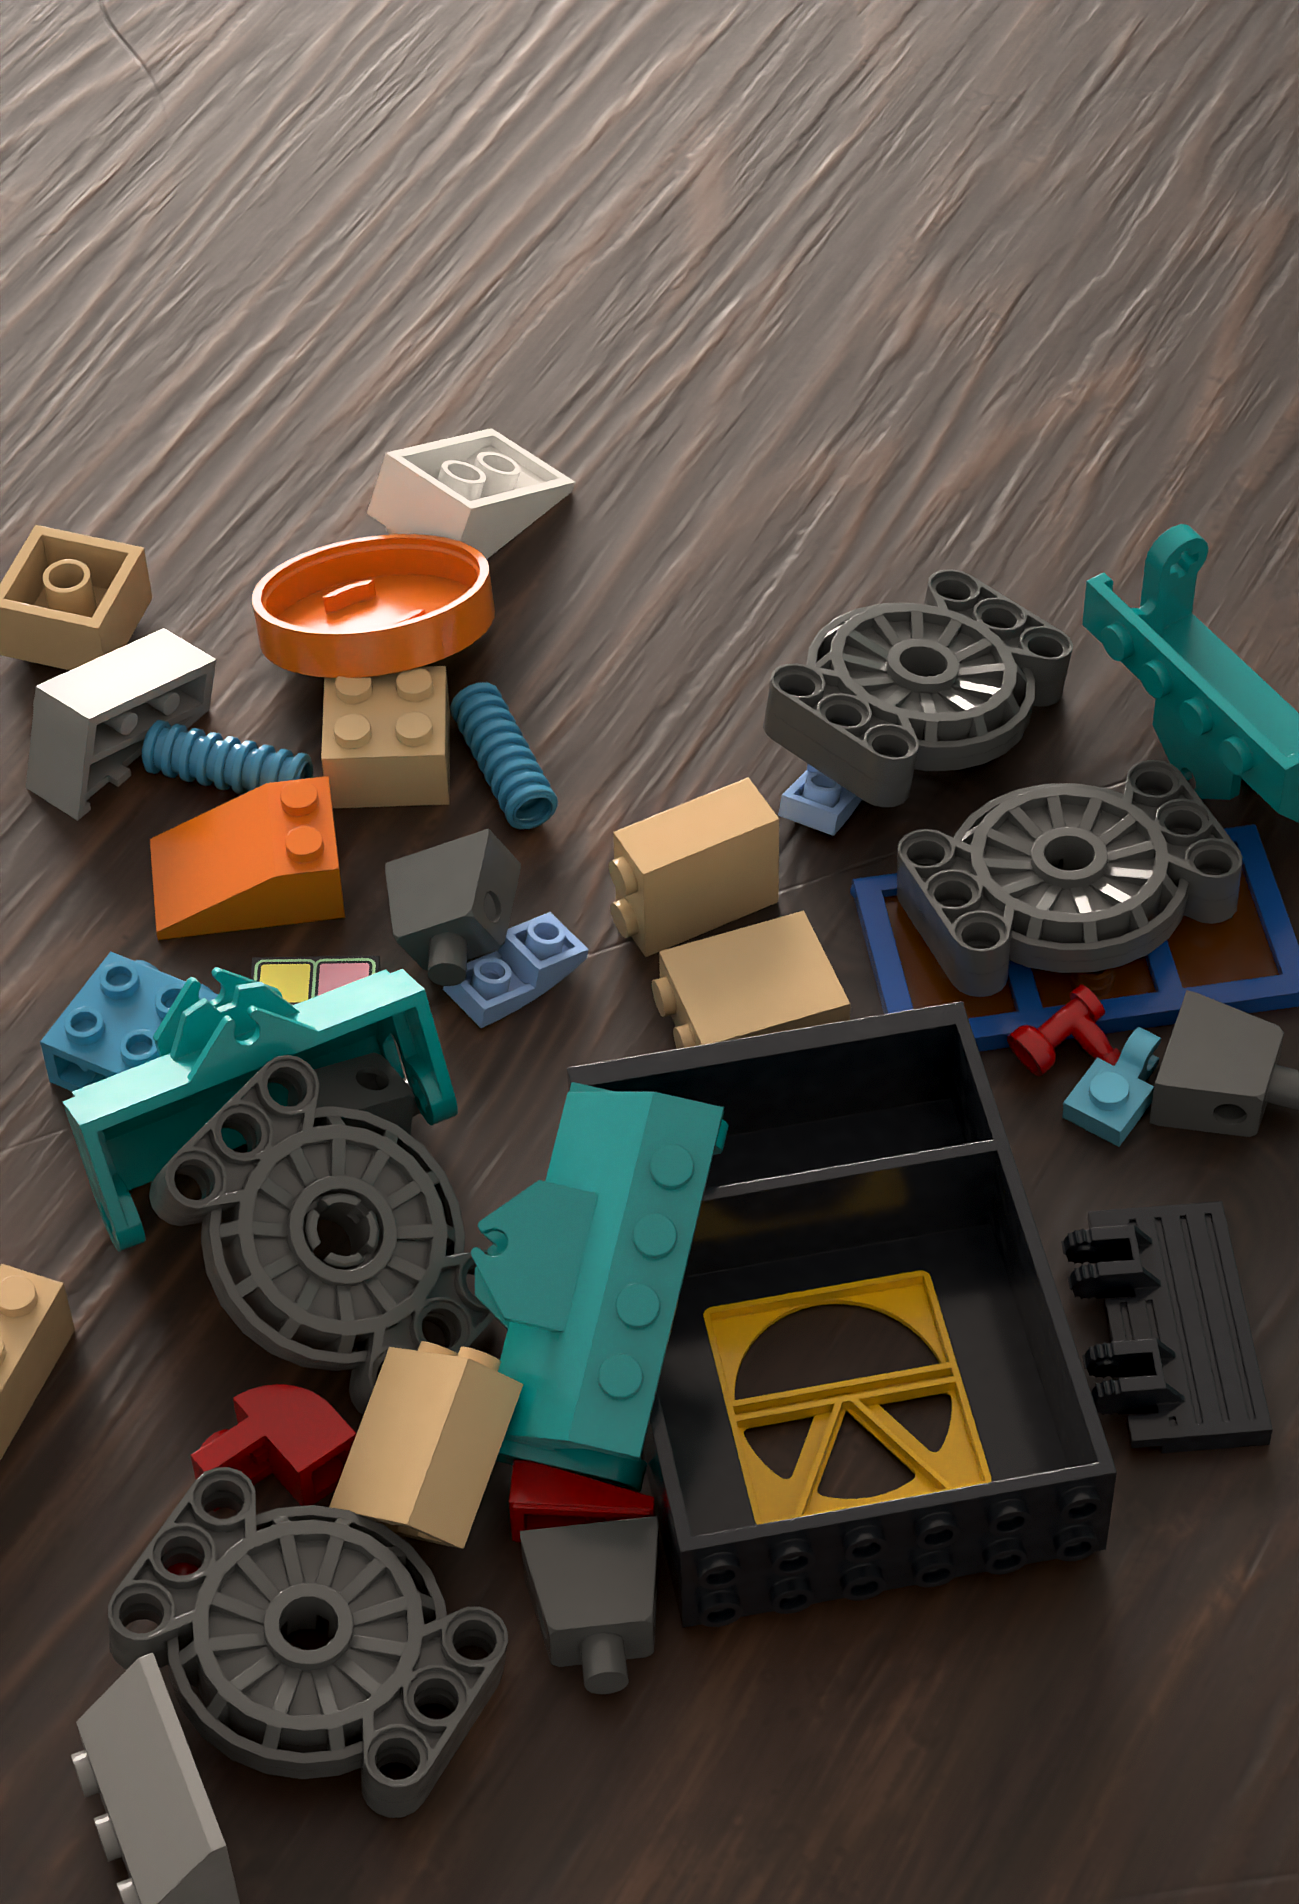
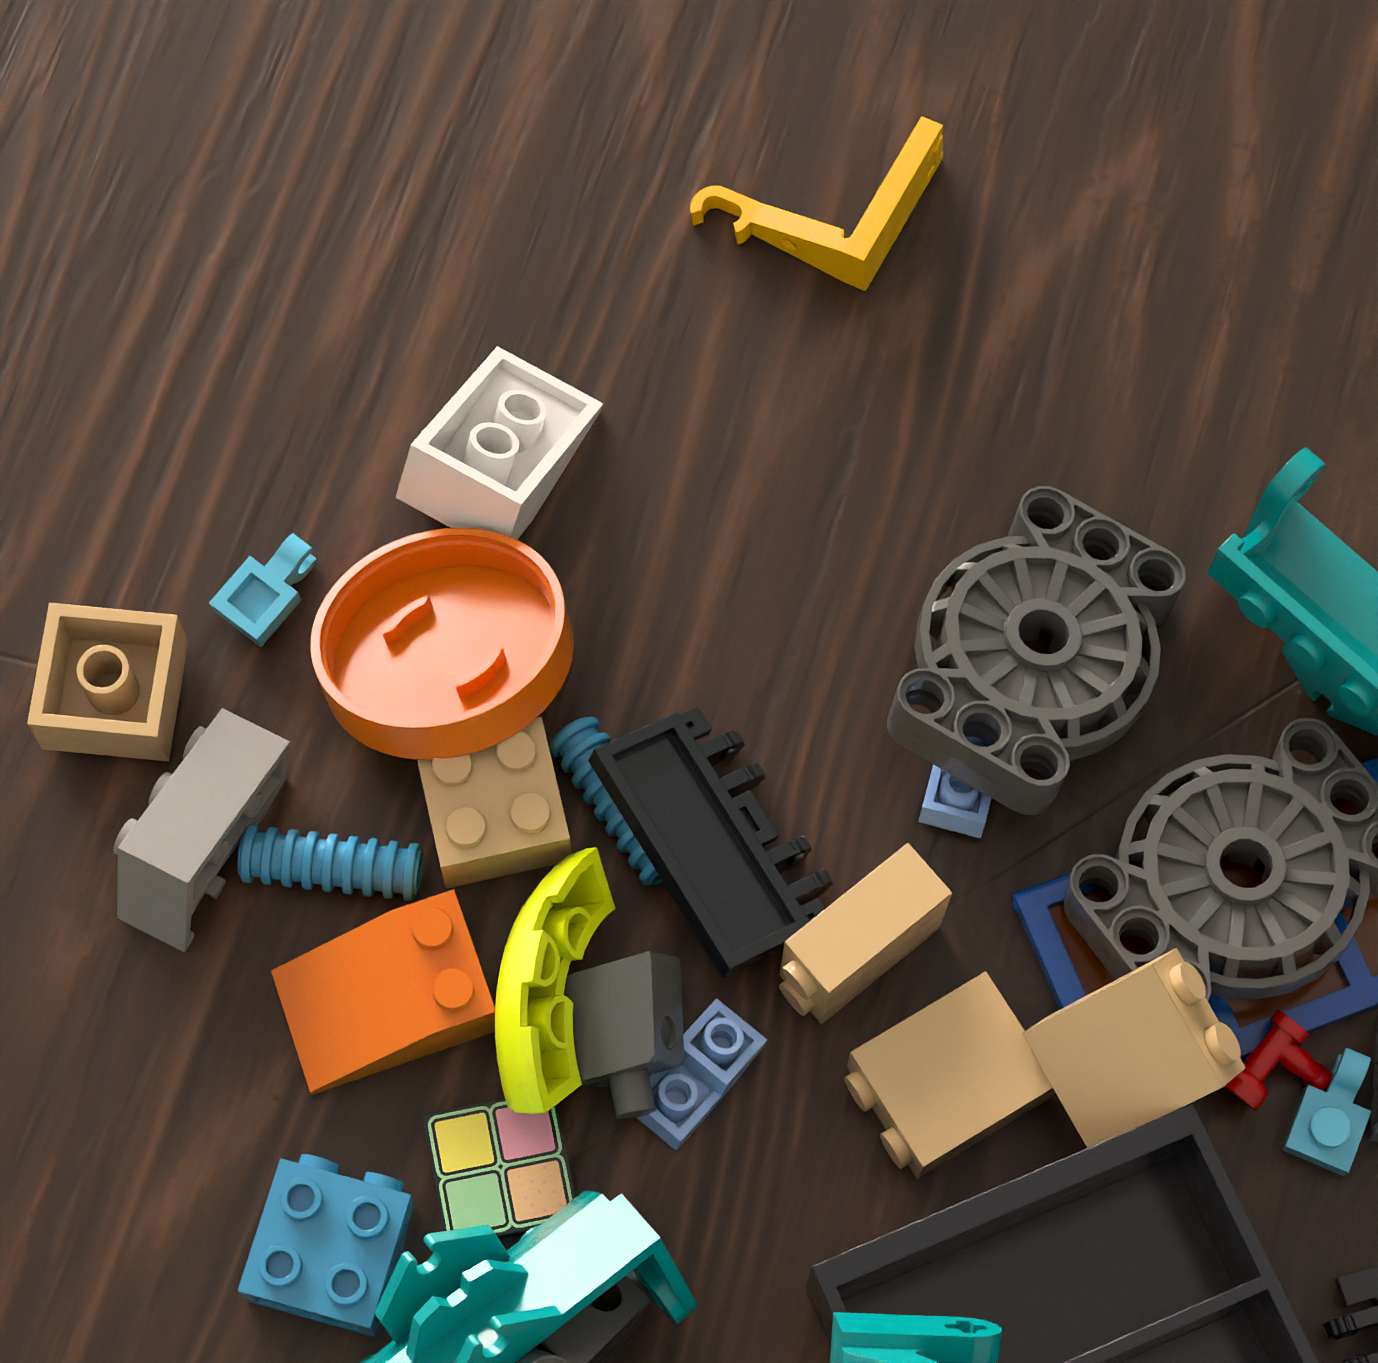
camera: 15 degrees left, 20 degrees up
none -> medium azure plate [209,533,318,647]
none -> neon yellow brick [495,847,616,1114]
none -> black hinge [588,707,834,979]
none -> yellow hinge [690,116,943,292]
none -> tan brick [1022,948,1246,1148]

